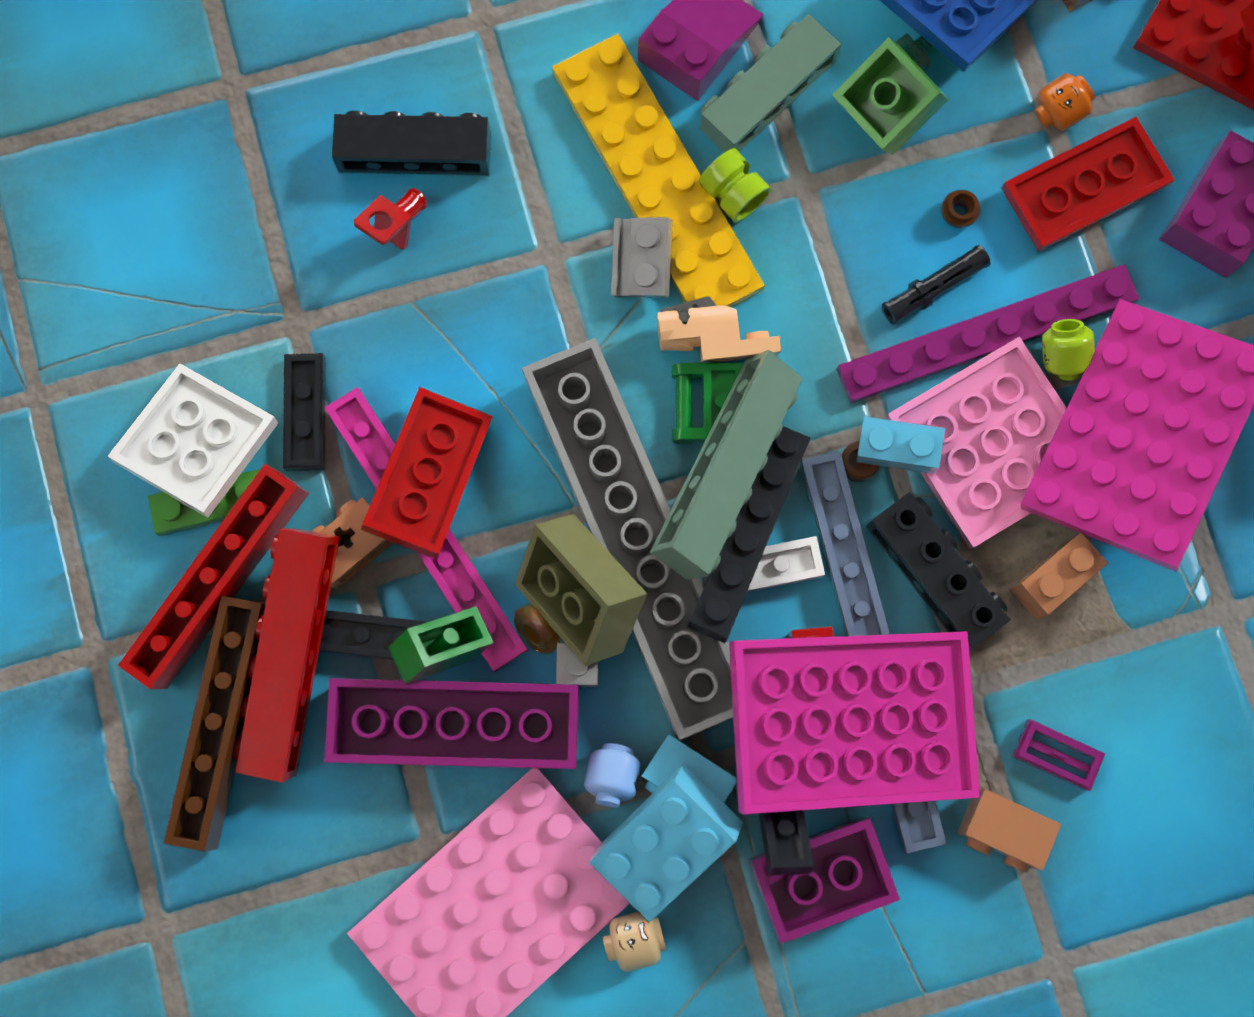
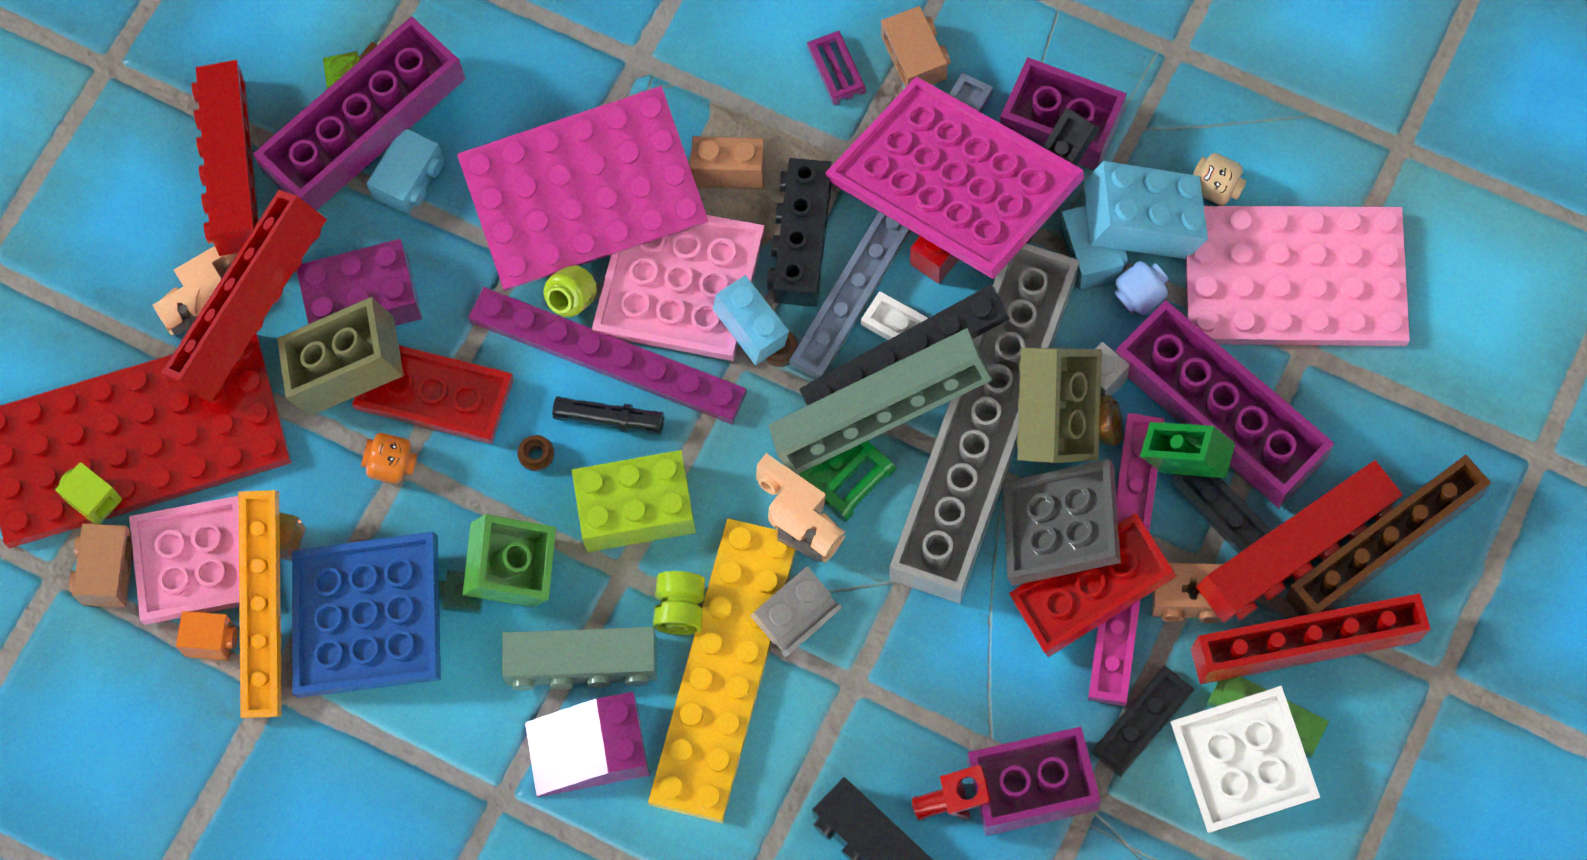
camera: 130 degrees left, 10 degrees down
none -> olive brick [277,297,404,417]
none -> lime brick [571,450,696,553]
none -> magenta brick [967,726,1101,837]
none -> dark grey plate [1003,459,1121,586]

